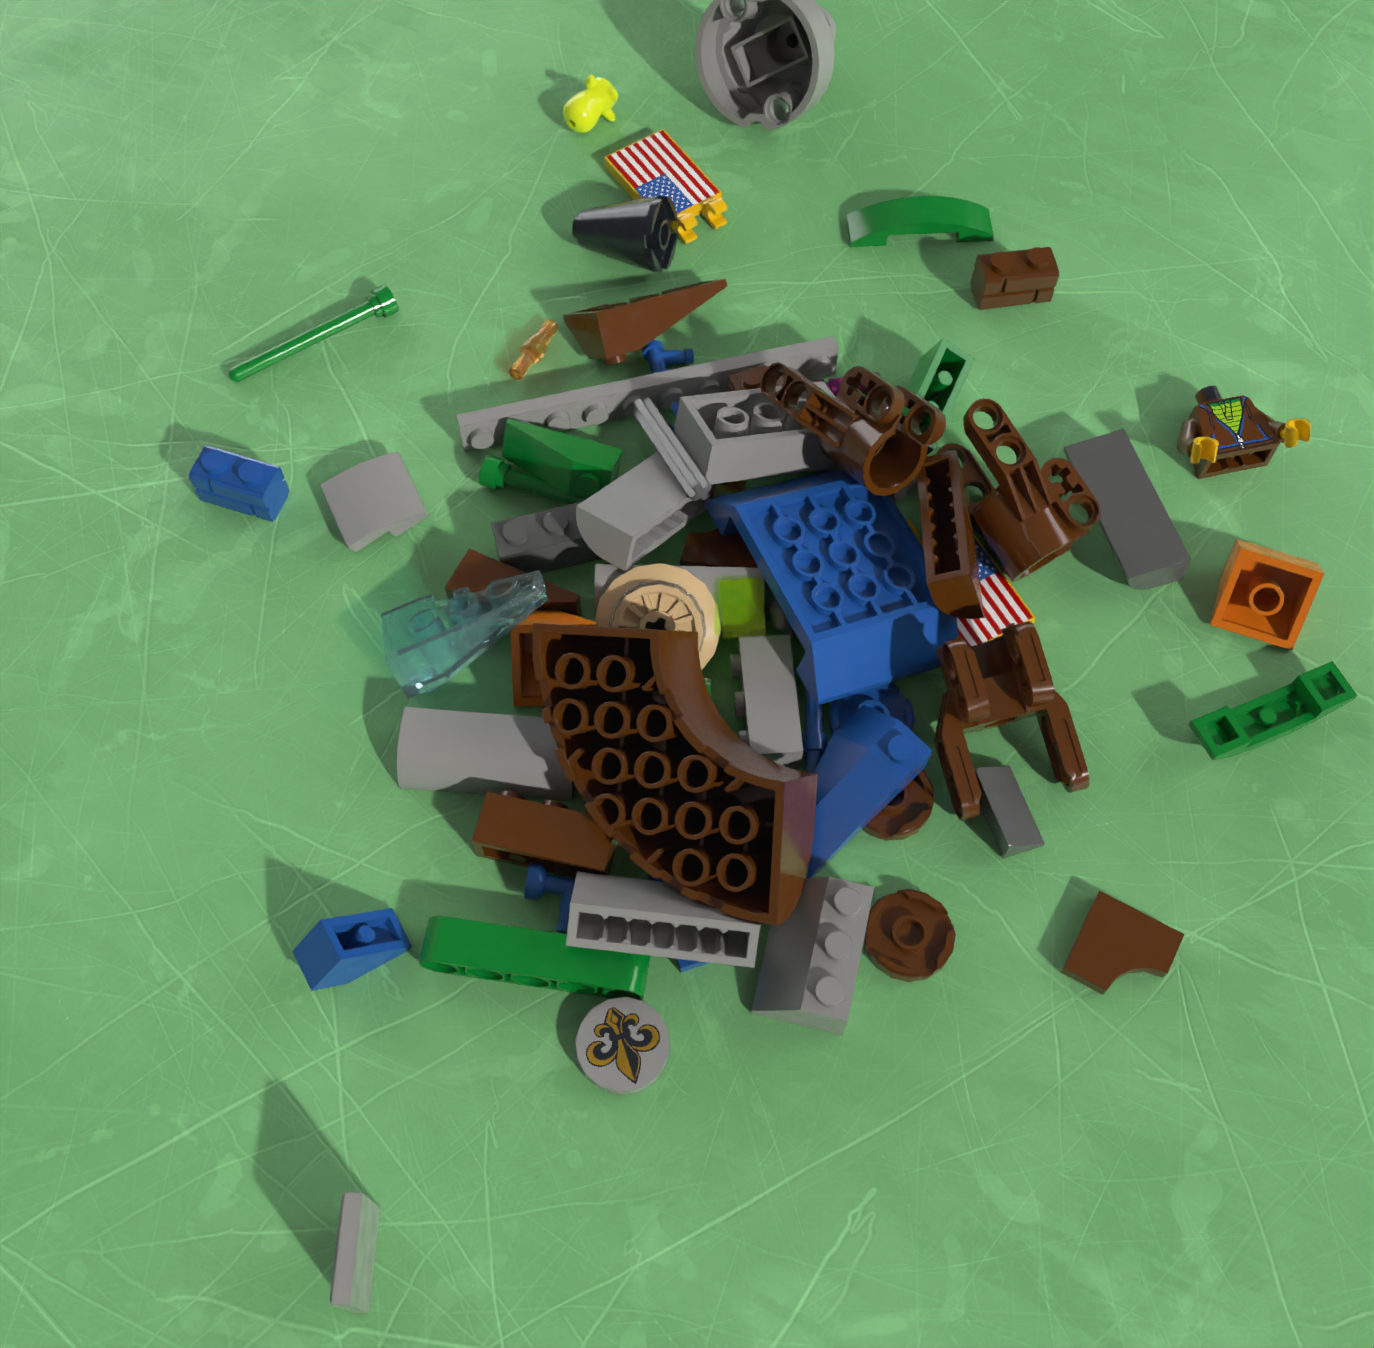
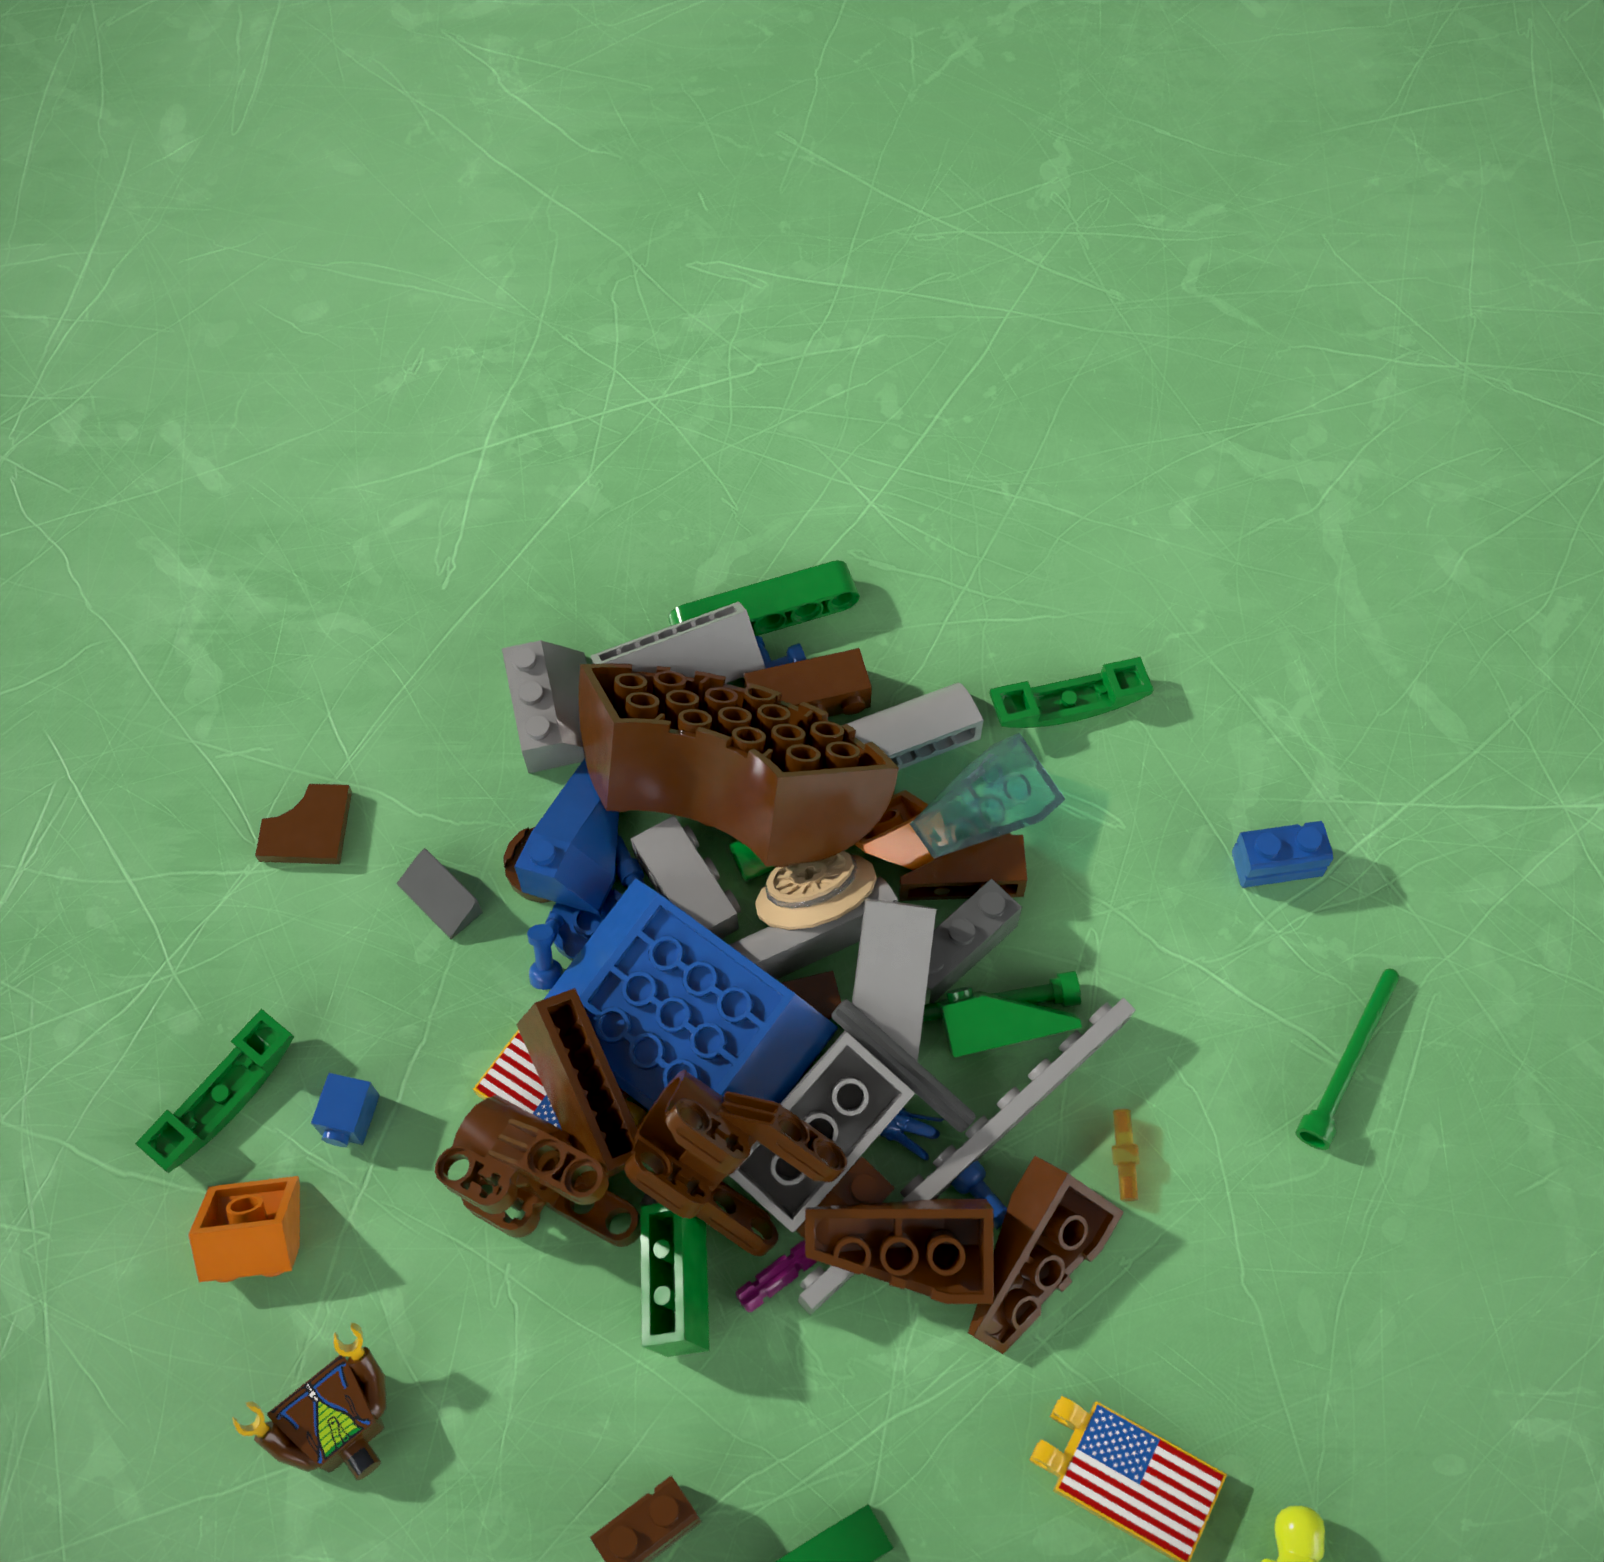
camera: 155 degrees right, 0 degrees up
blue slope [292,908,412,991] -> none
light grey slope [320,452,429,553] -> none
light grey tile [329,1192,380,1314] -> none
black cone [572,196,677,272] -> none
light grey tile [575,997,670,1095] -> none
clear neon green bracket [720,578,766,642] -> none
reddish brown tile [864,889,956,982] -> none
reddish brown piece [934,621,1089,821] -> none
dark grey brick [1064,429,1191,590] -> none
none -> blue brick [311,1073,380,1147]
none -> blue piece [527,913,564,990]
none -> reddish brown wedge [805,1199,994,1304]
none -> green slope [989,657,1154,728]

